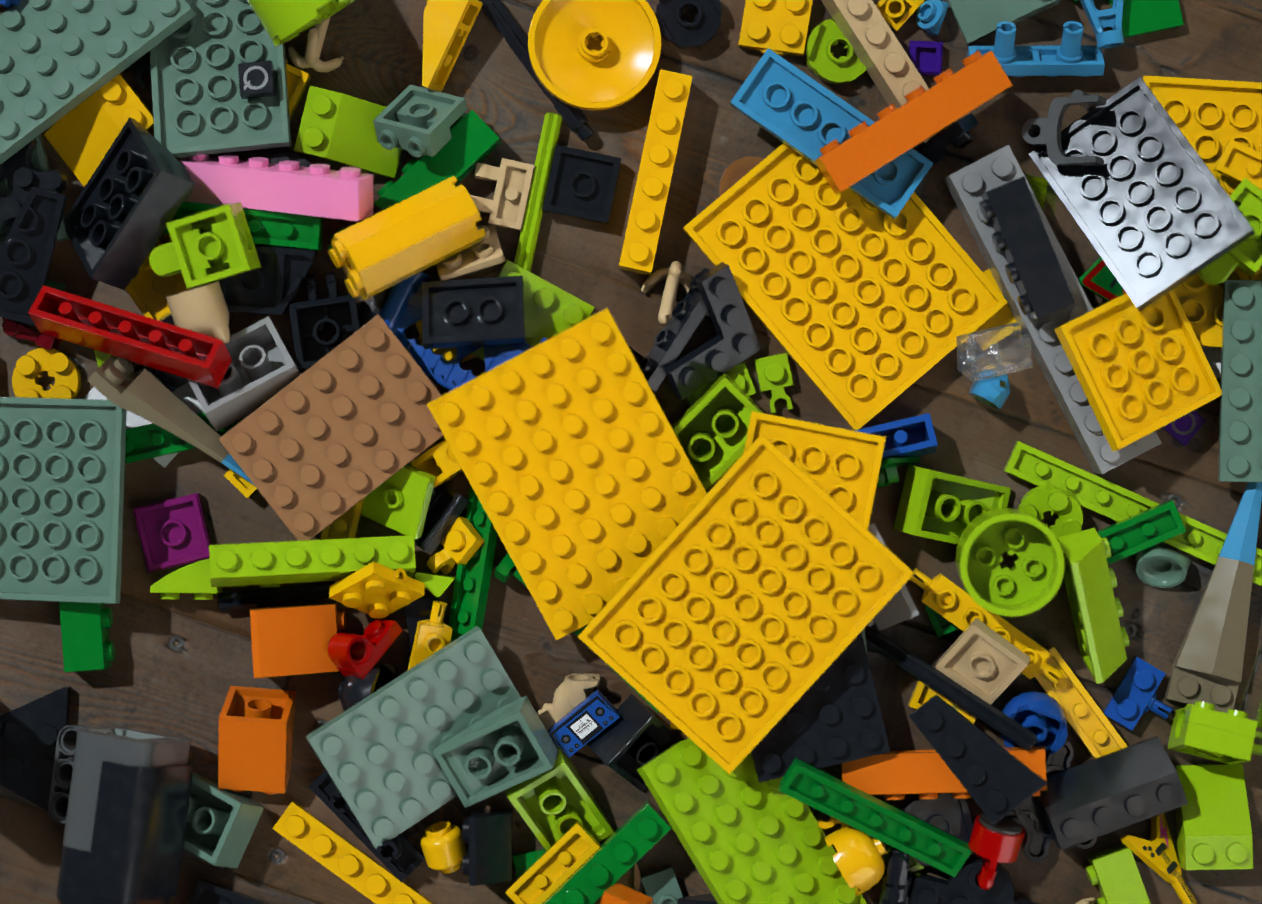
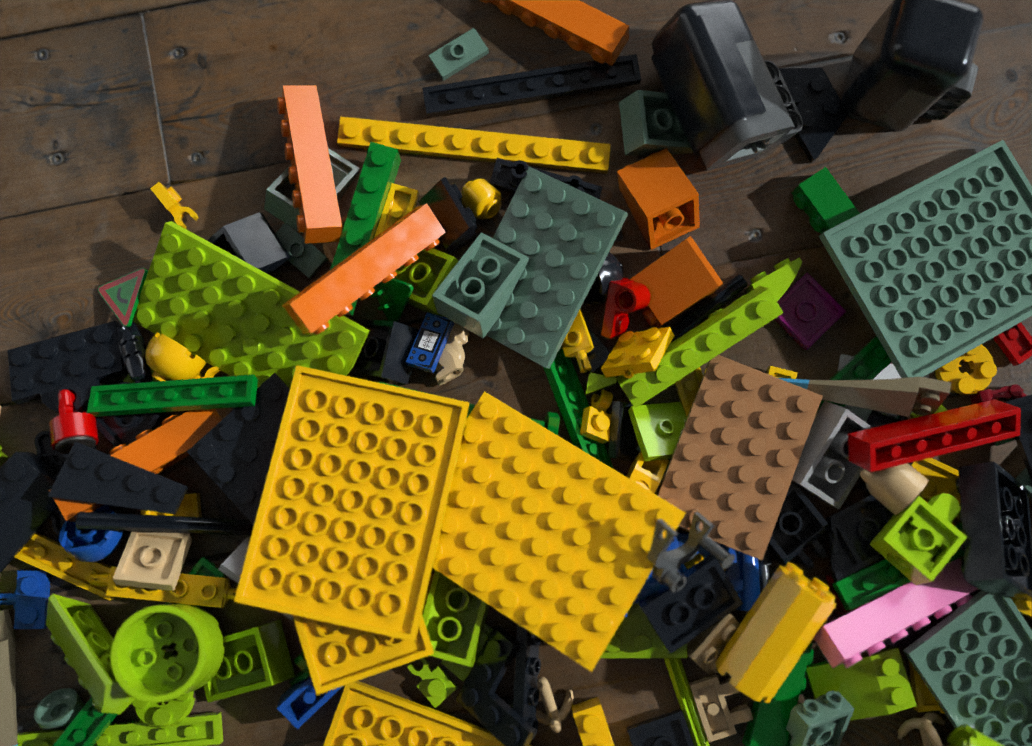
camera: 150 degrees right, 5 degrees down
black tile [238,60,276,99] -> none
none -> orange brick [282,203,446,335]
none -> green piece [371,278,413,322]
none -> dark grey piece [647,512,735,593]

